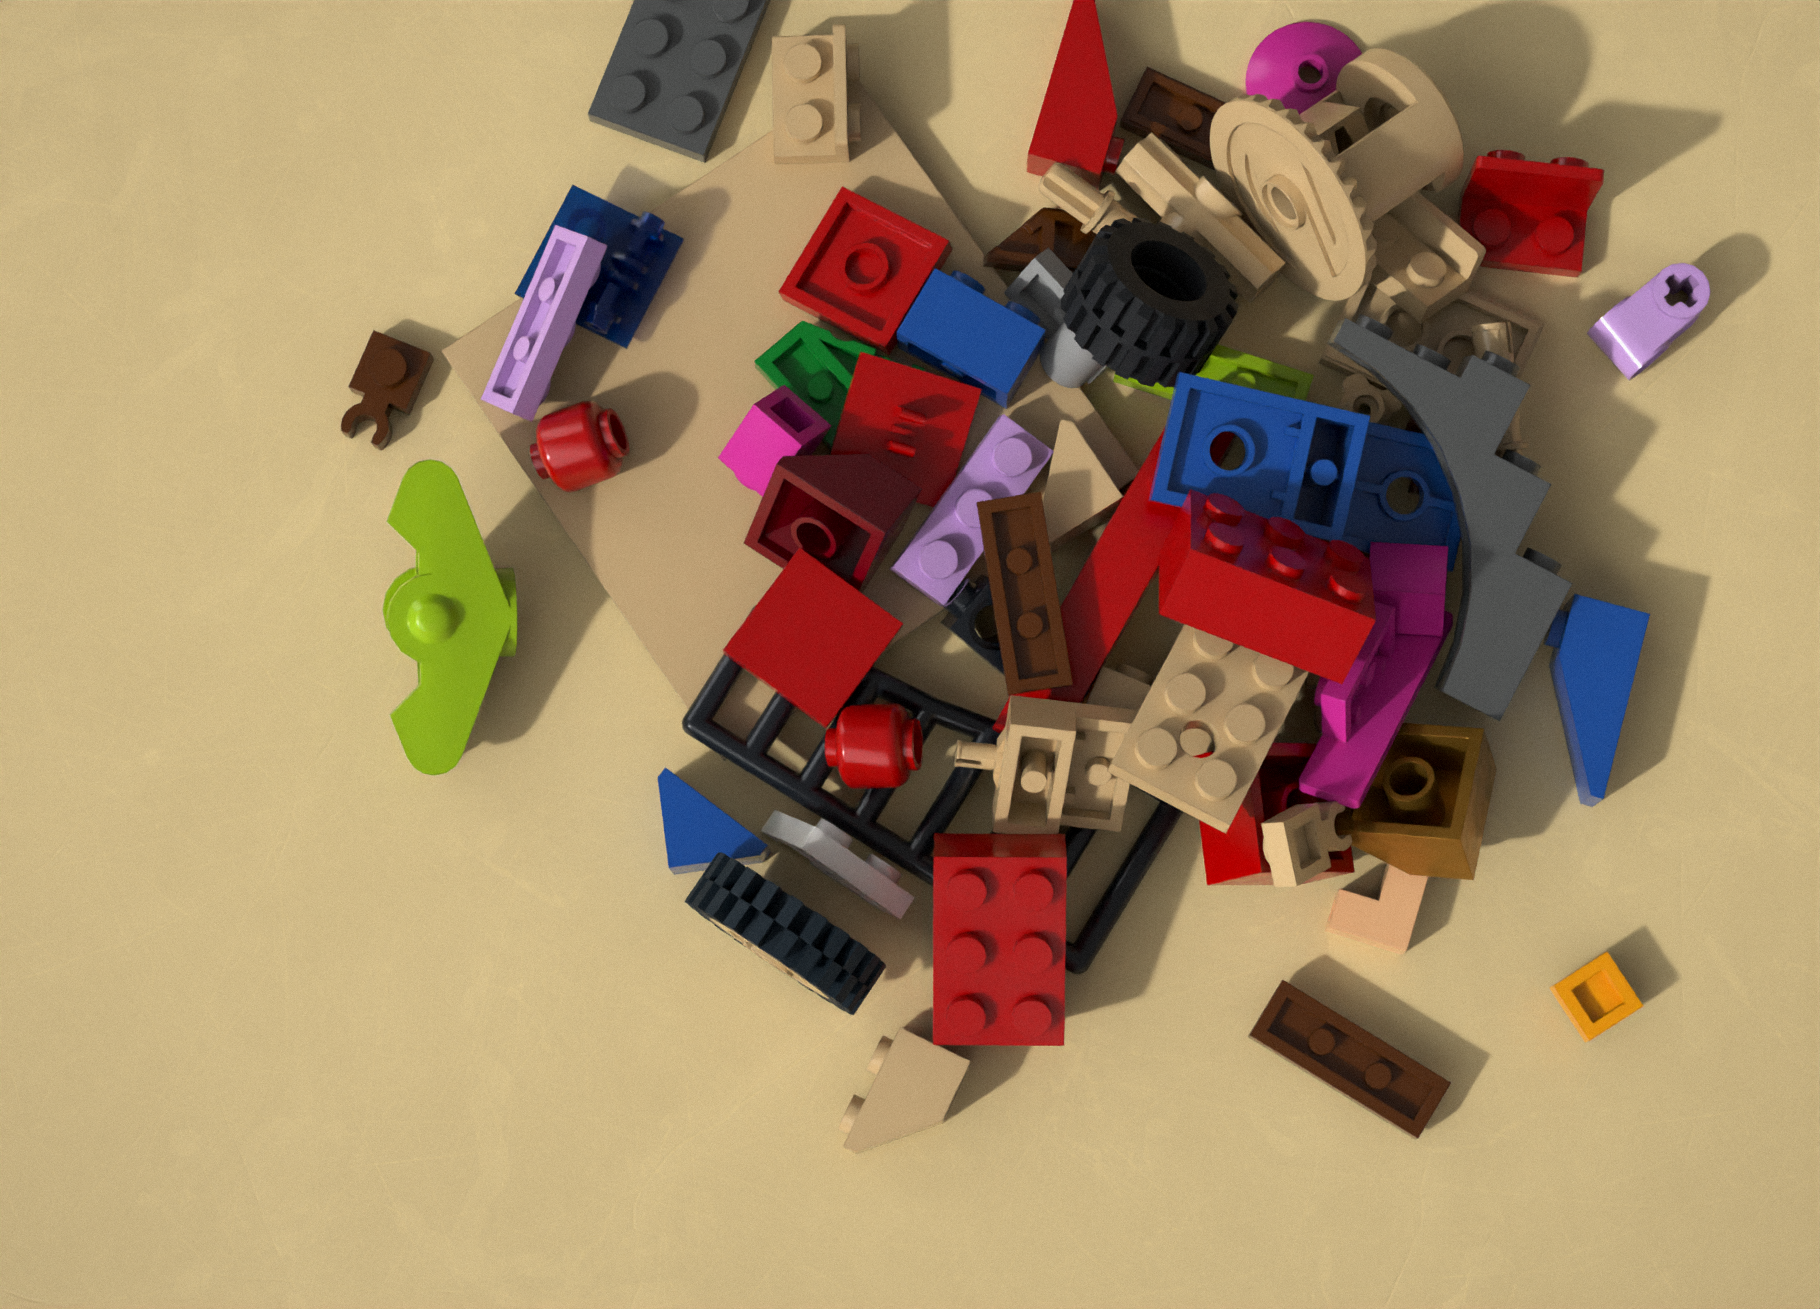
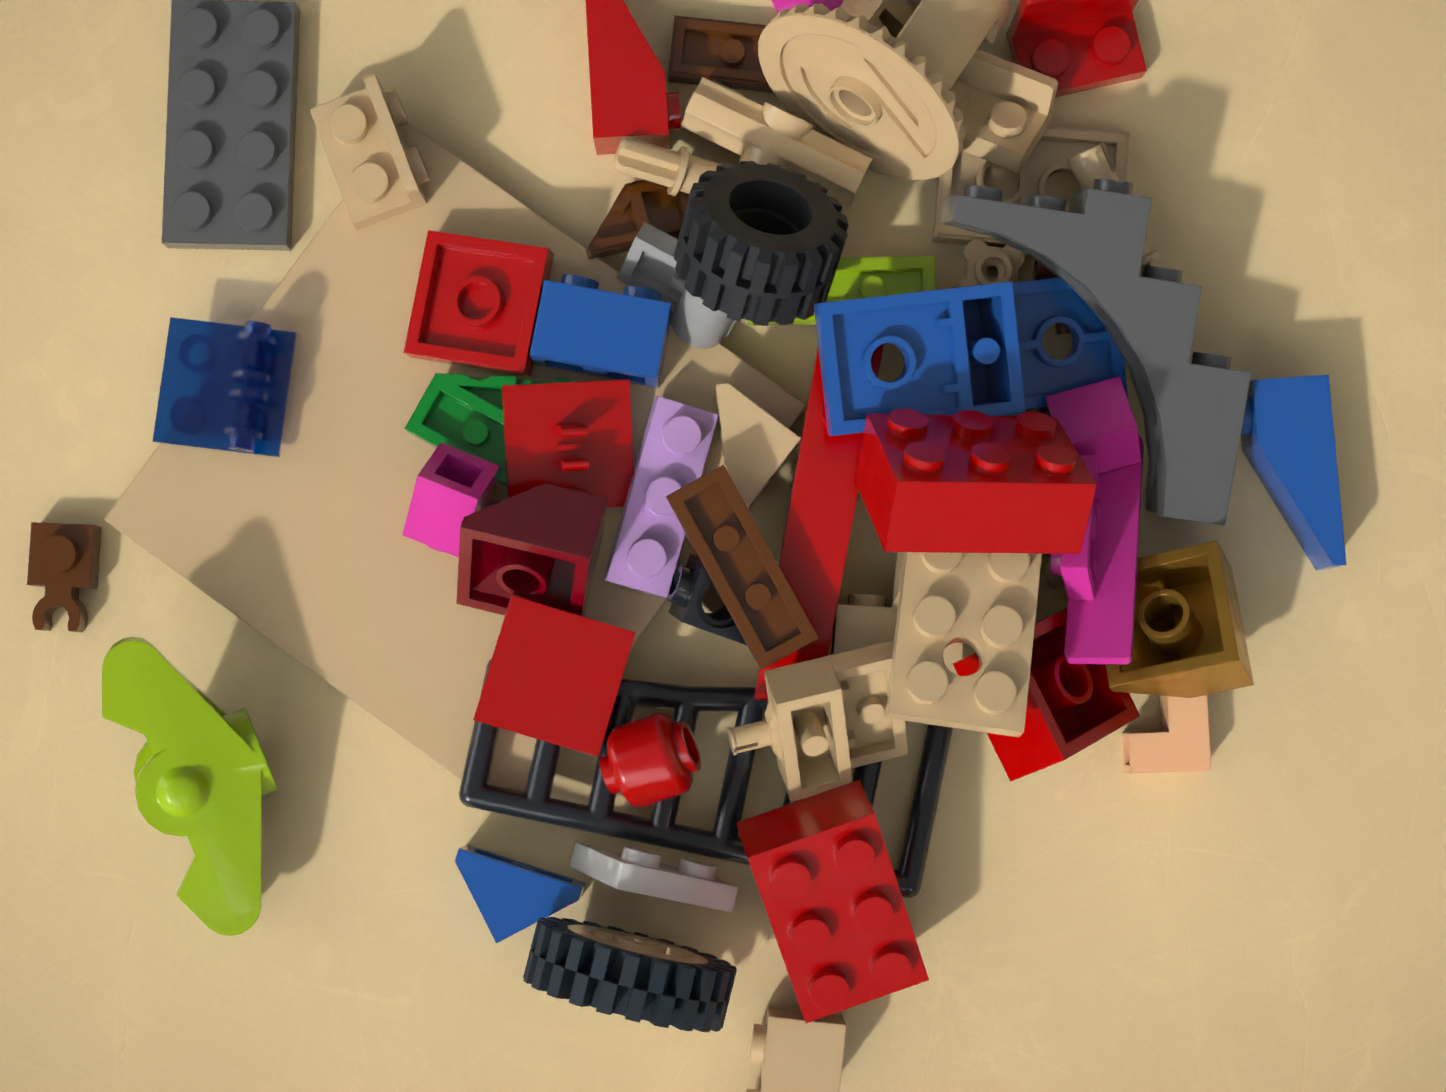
camera: 25 degrees left, 5 degrees up
lavender plate [481,225,607,422] -> none
red head [530,400,630,492] -> none
reddish brown plate [1248,980,1451,1139] -> none
tan plate [1261,801,1352,887] -> none
light orange plate [1549,951,1643,1043] -> none
lavender piece [1587,263,1710,381] -> none

